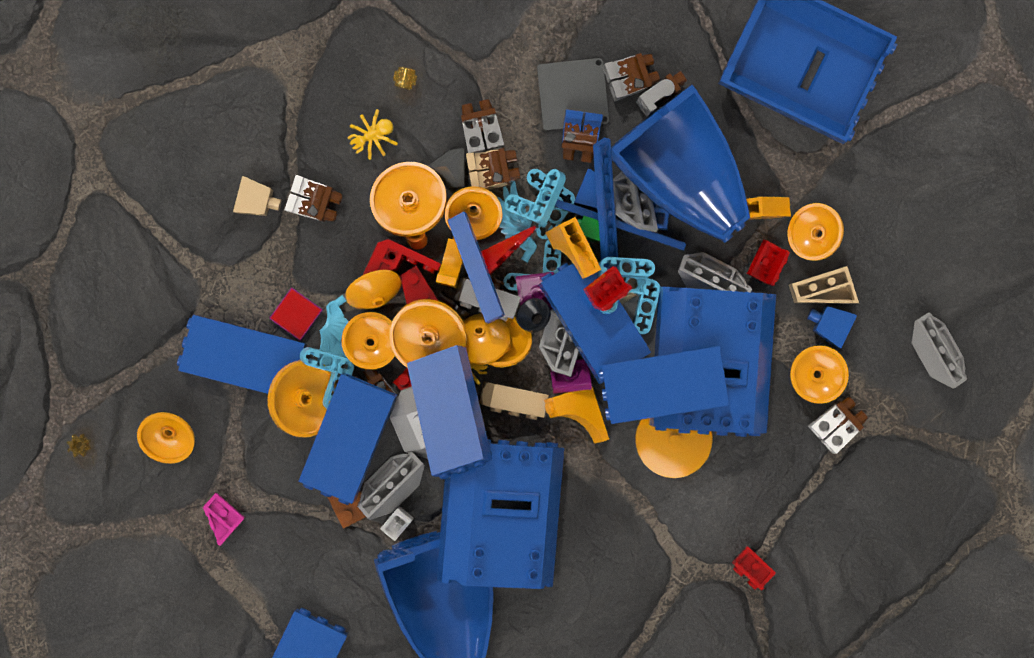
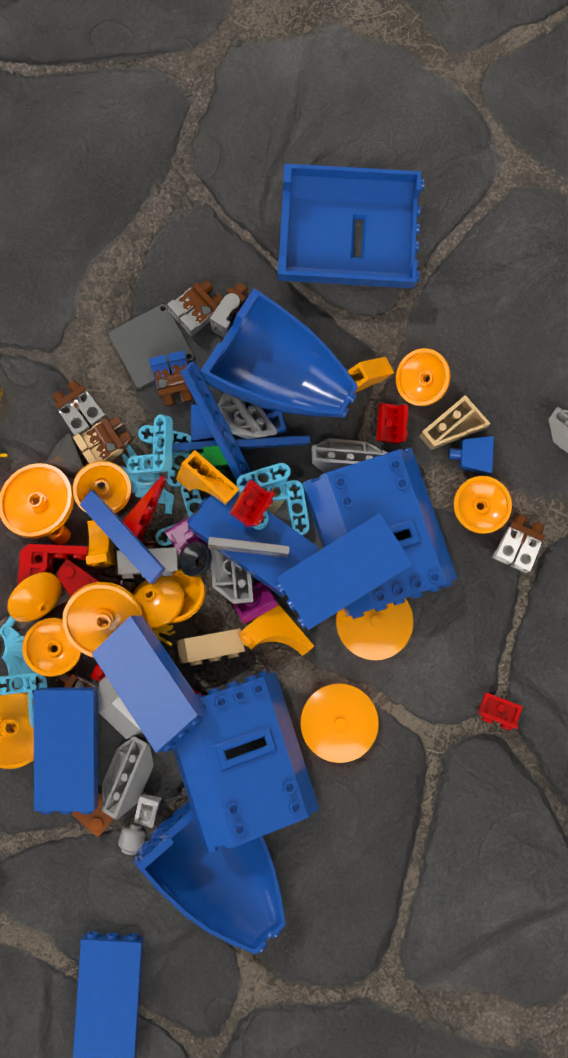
camera: 30 degrees left, 5 degrees down
none -> light grey head [118,823,146,855]
none -> light grey tile [208,537,289,558]
none -> light orange dish [301,683,379,763]

